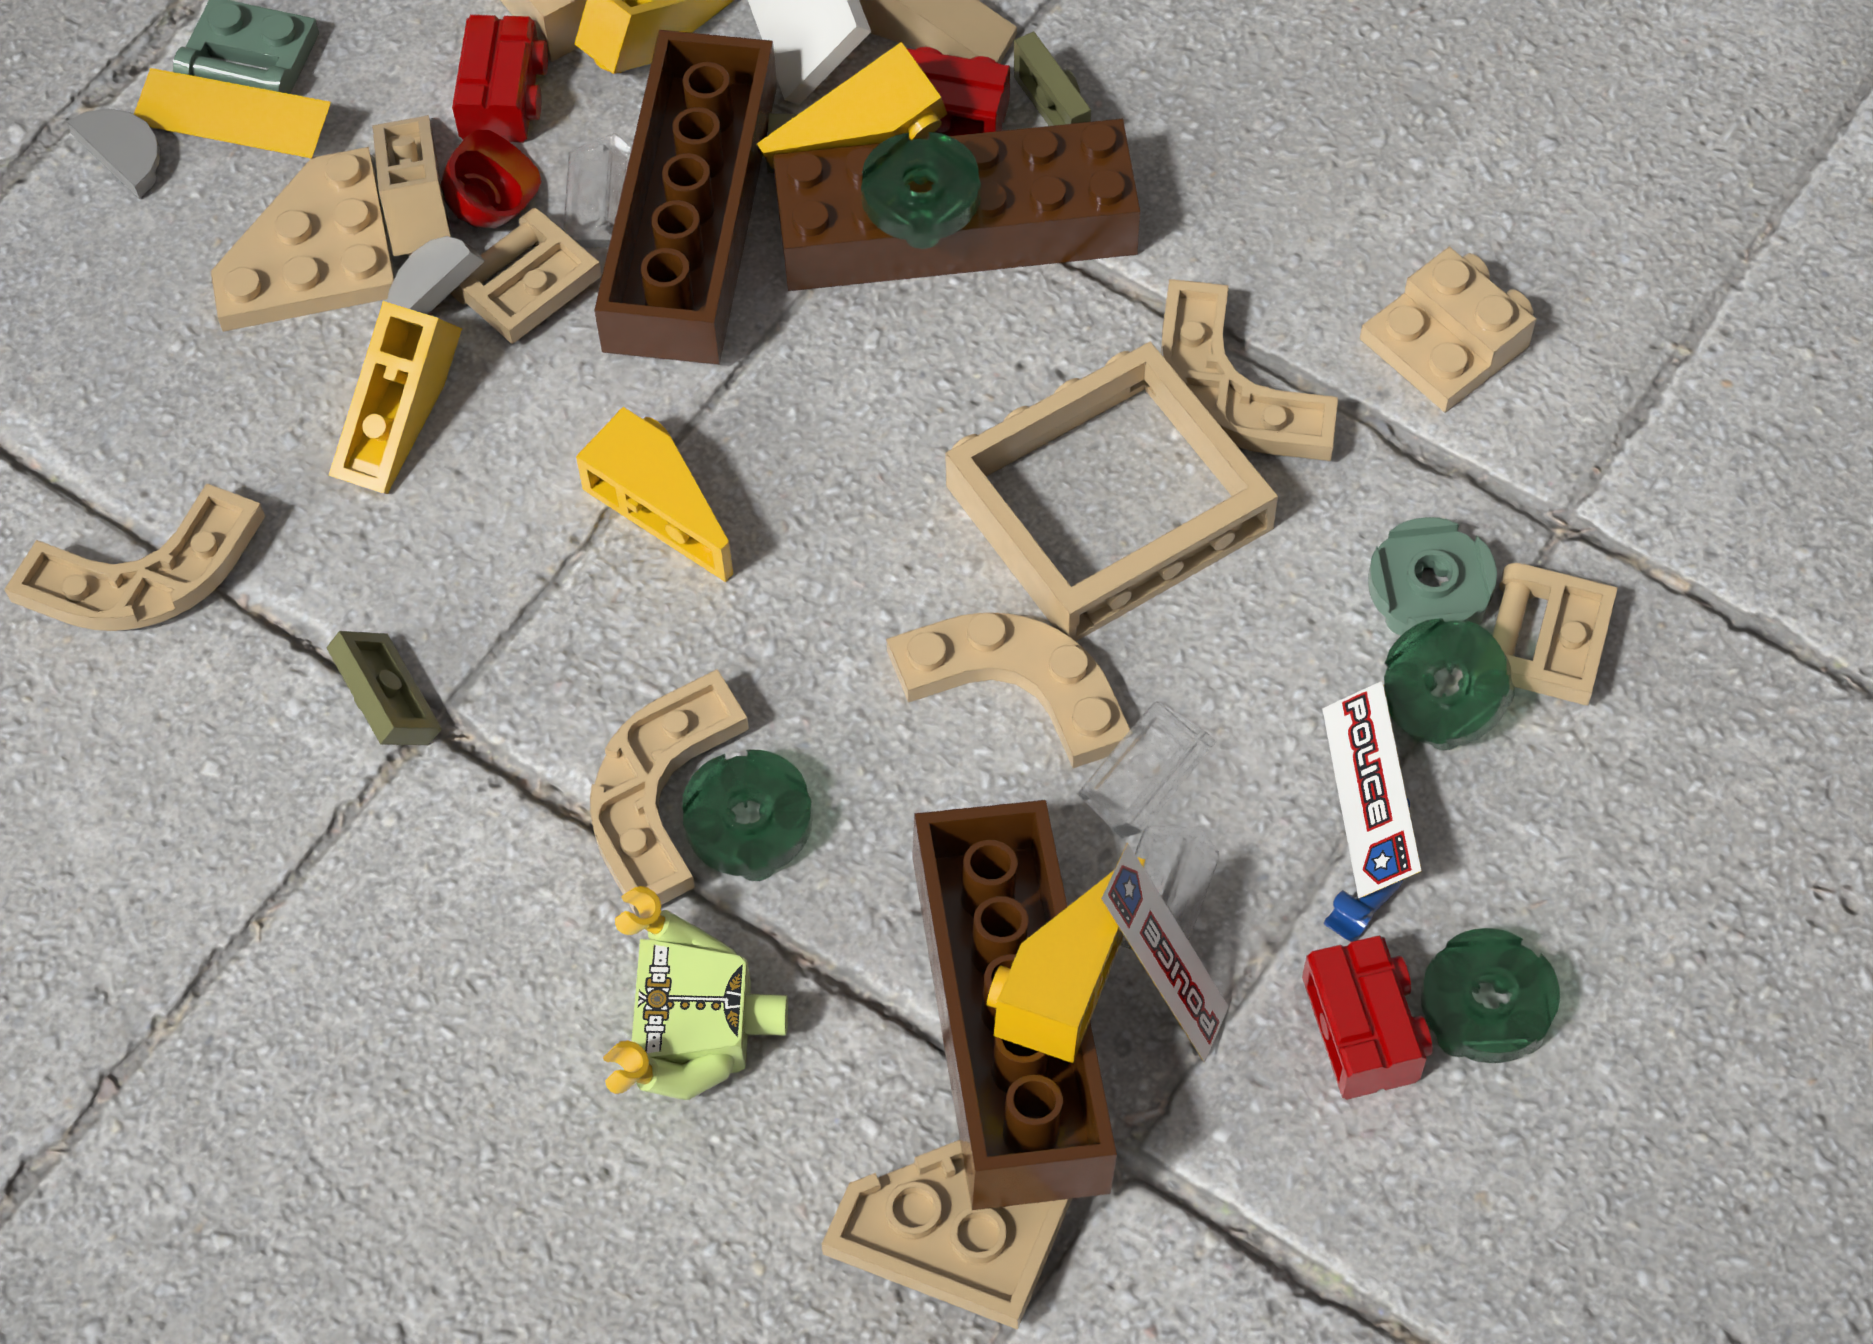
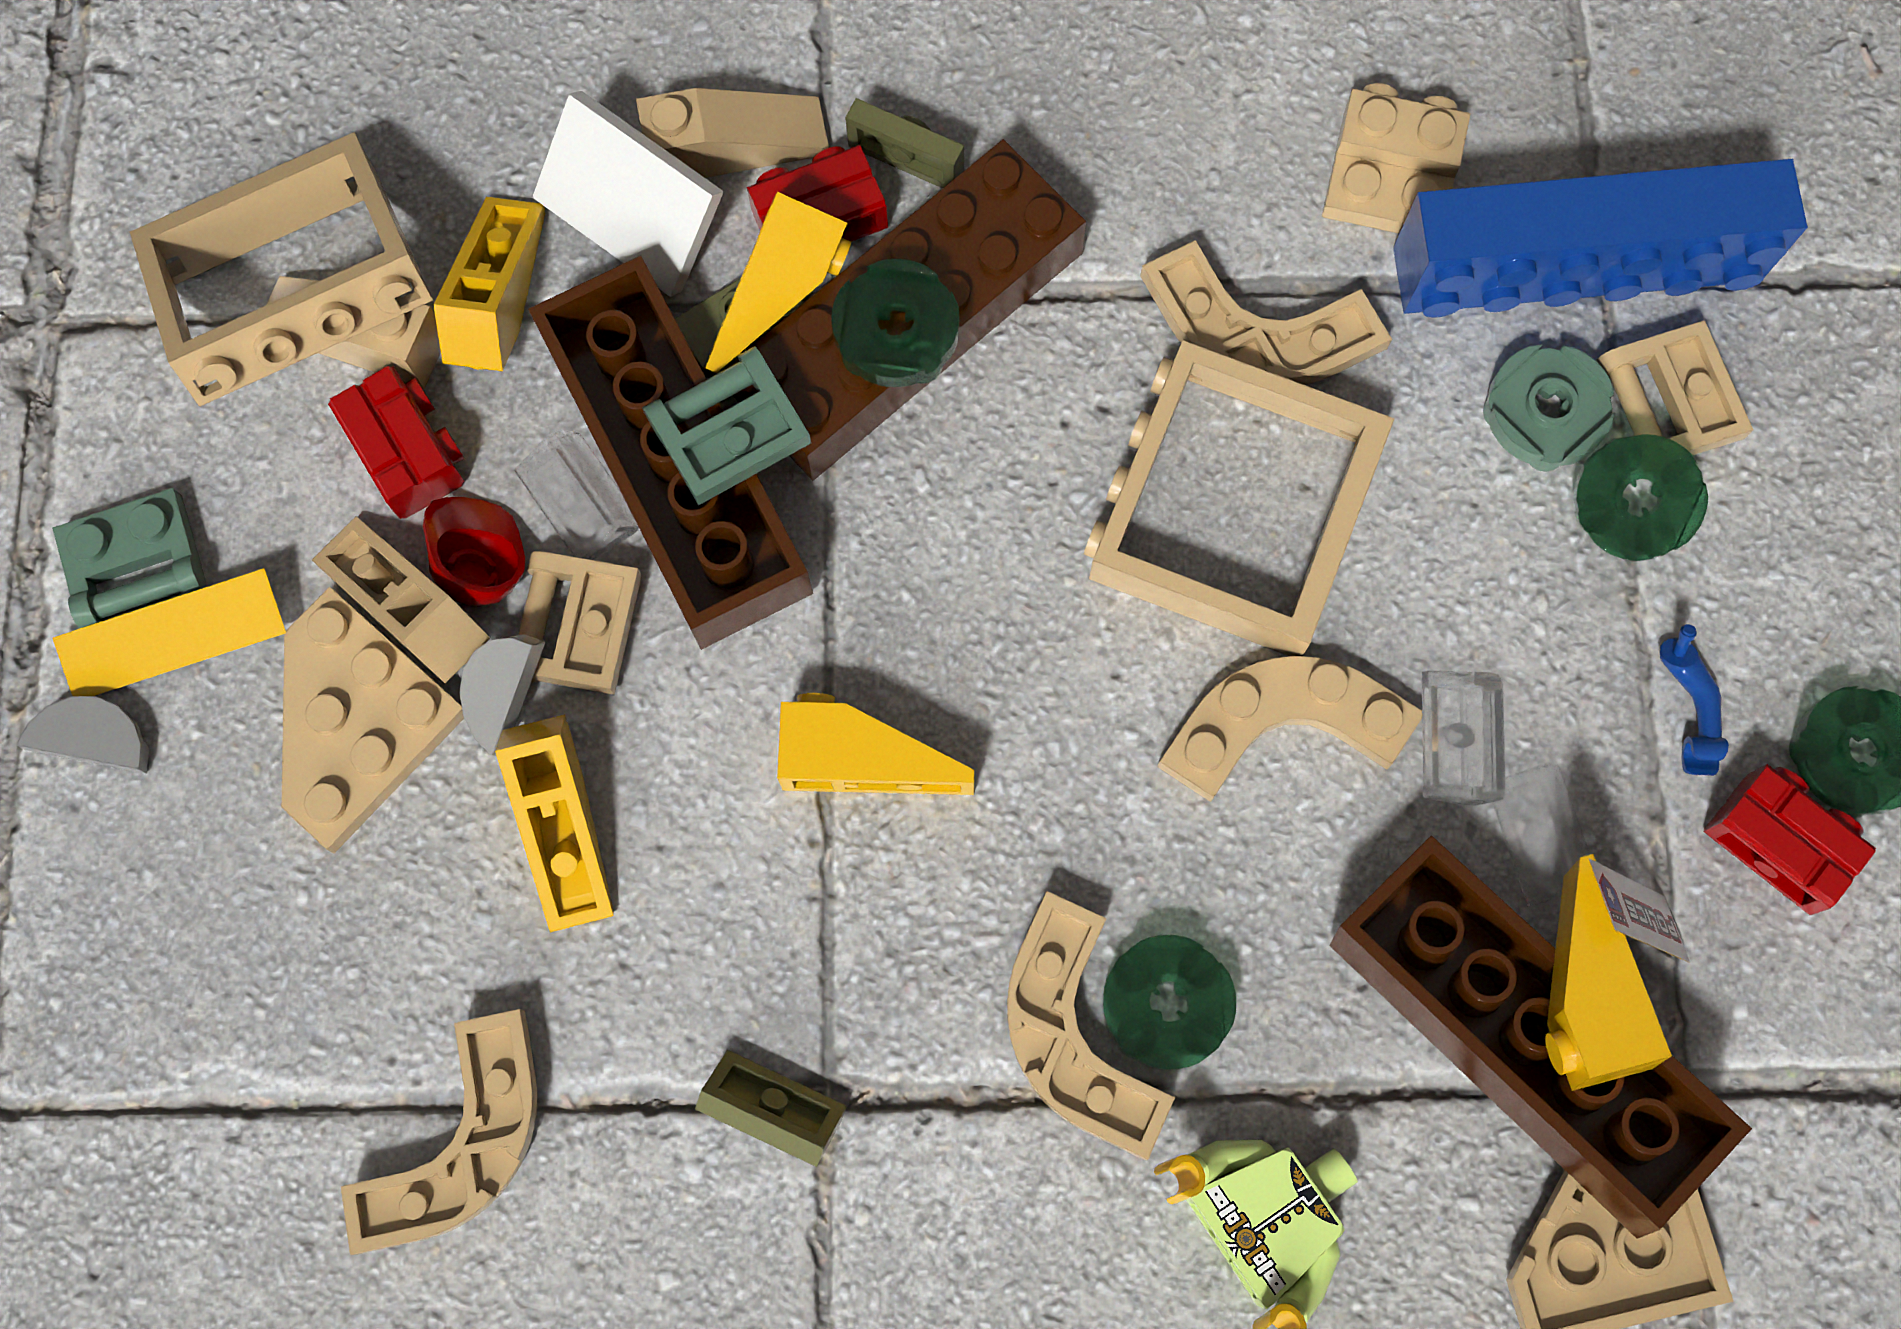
camera: 35 degrees left, 15 degrees up
white sticker [1322,681,1422,898] -> none
none -> sand green plate [642,346,811,505]
none -> blue brick [1393,159,1808,318]

